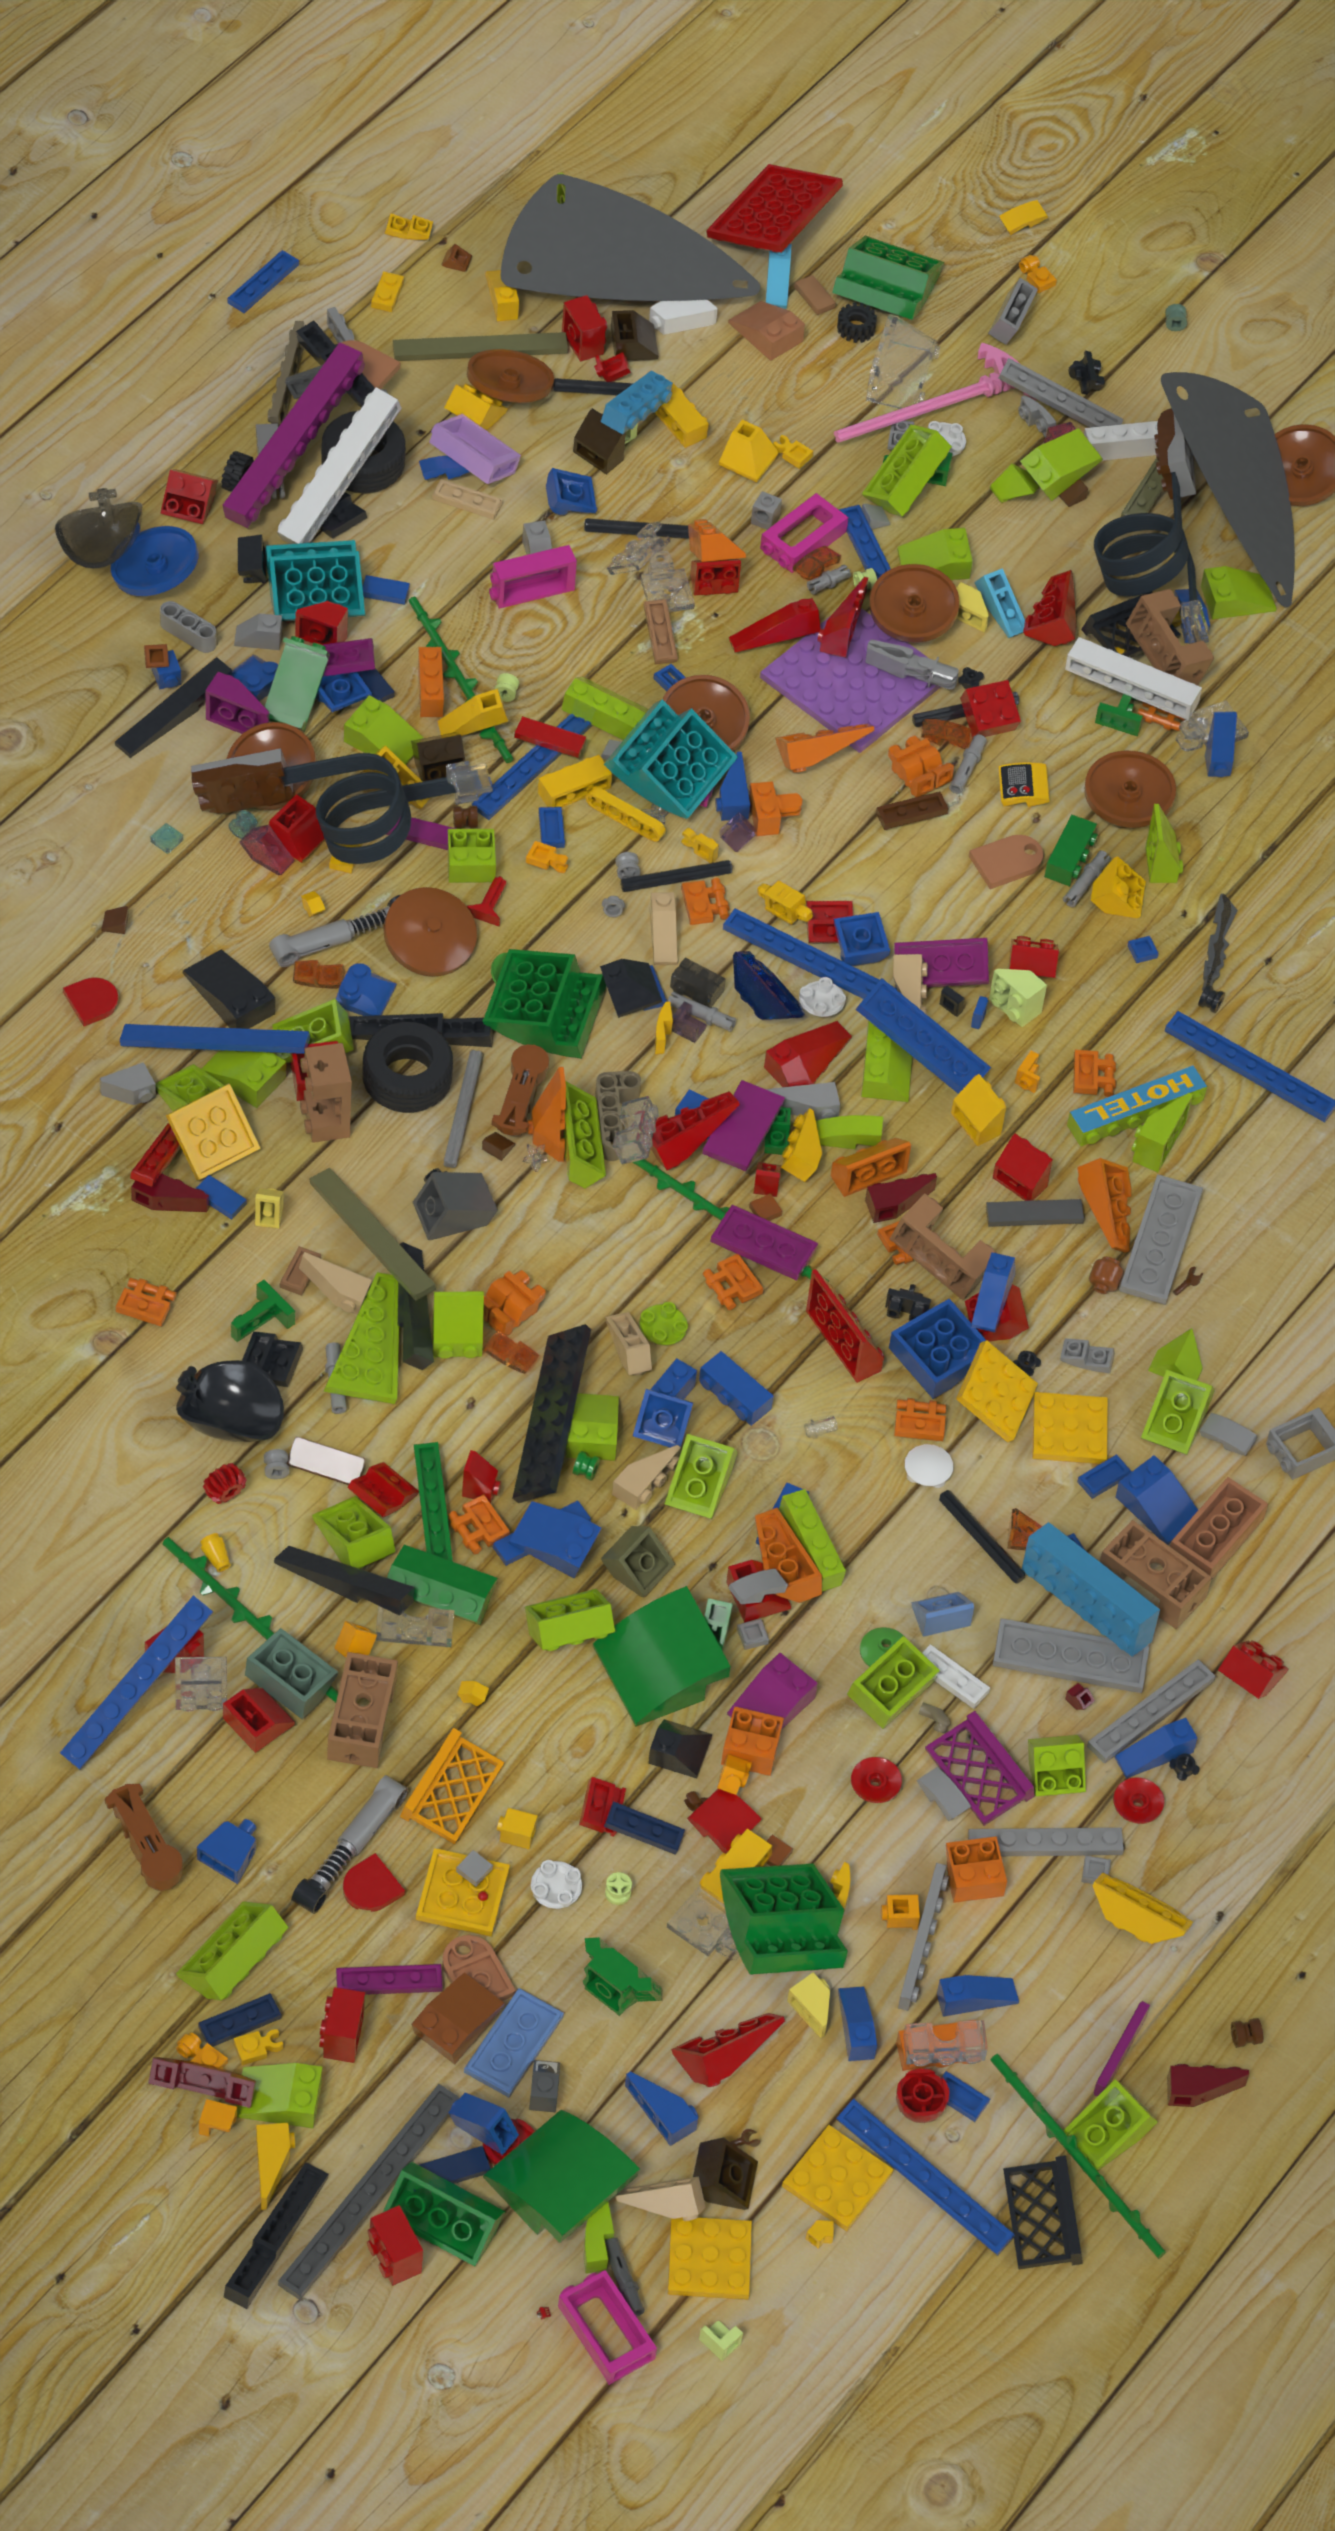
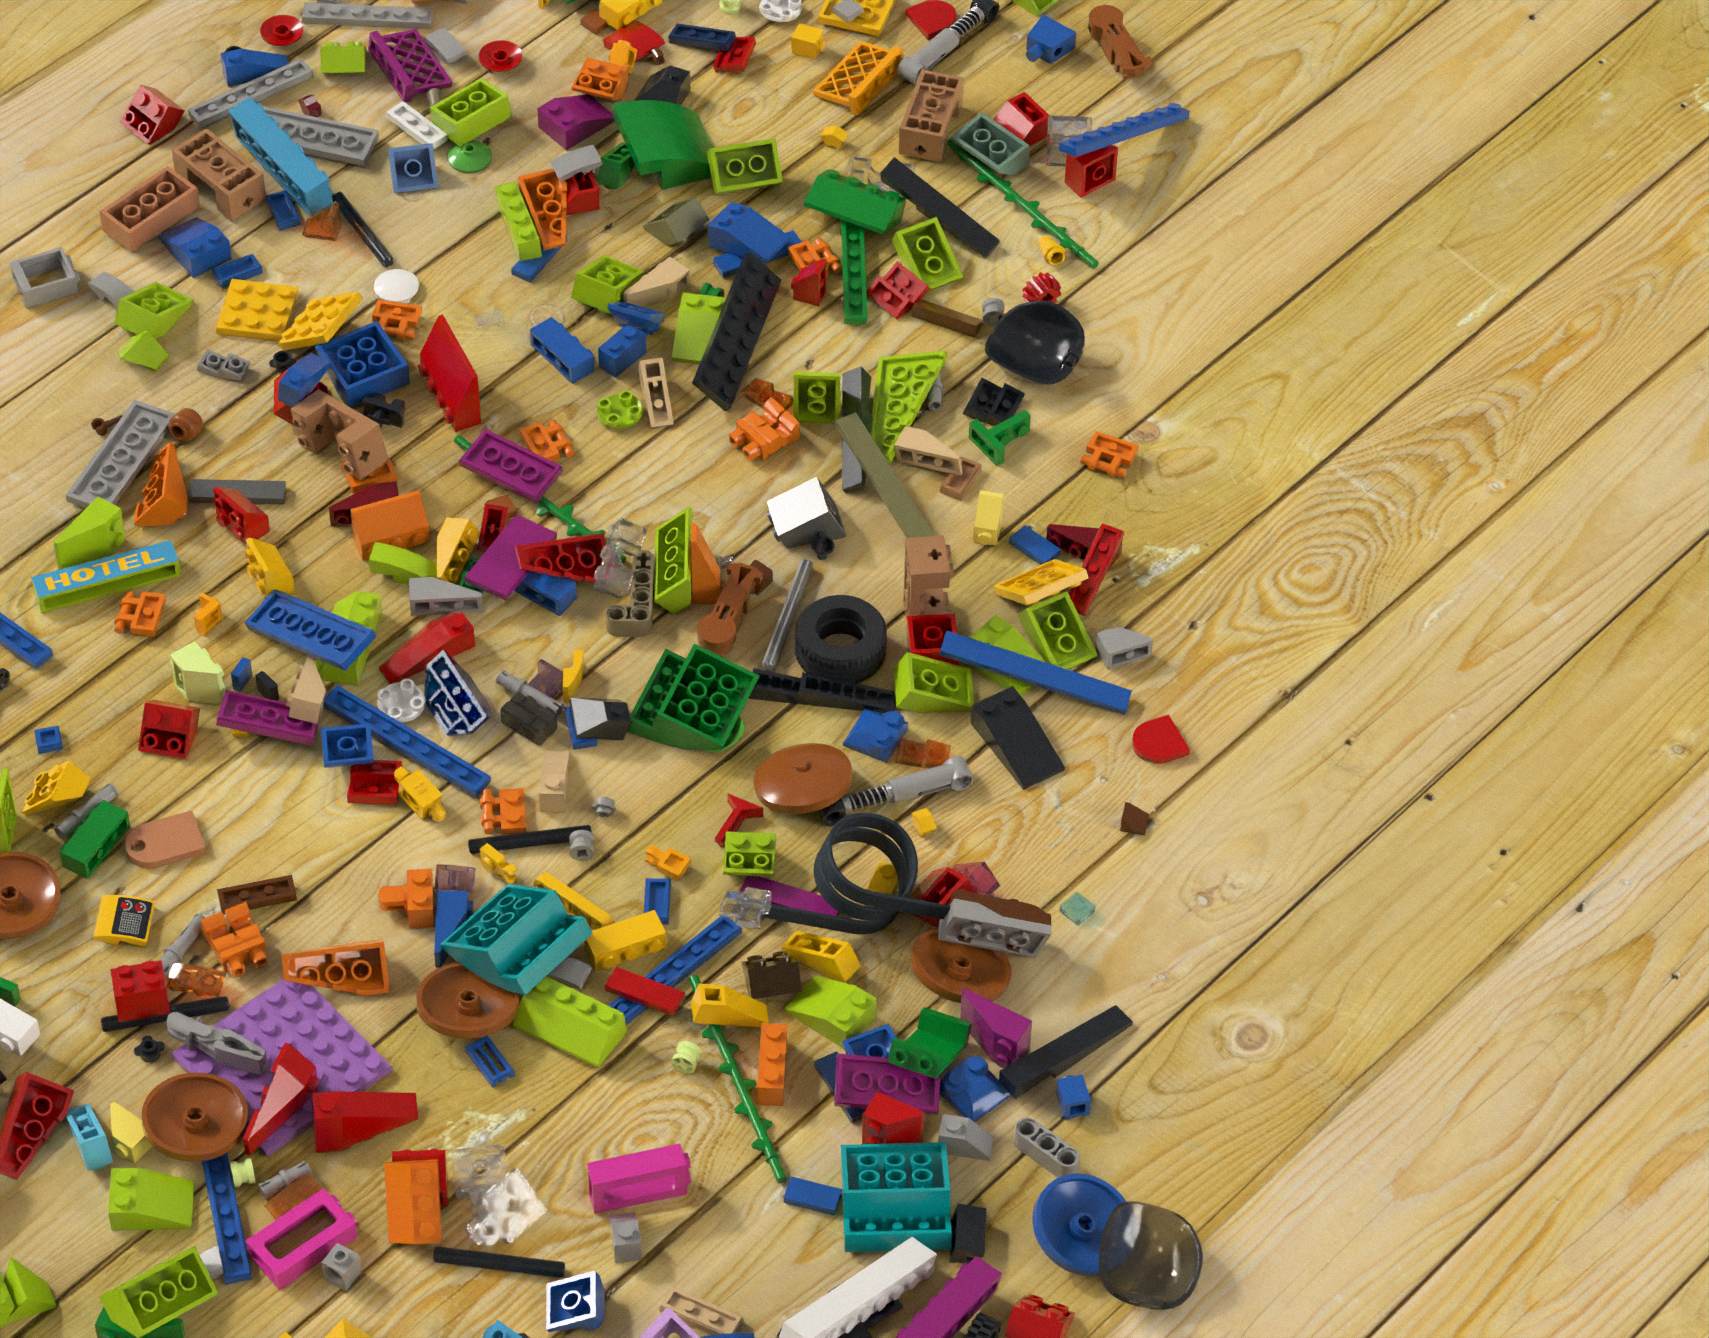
camera: 170 degrees left, 5 degrees down
dark orange slope [144,644,169,668] -> none
light orange panel [334,1621,377,1657] -> none
medium nougat tile [643,599,678,665] -> none

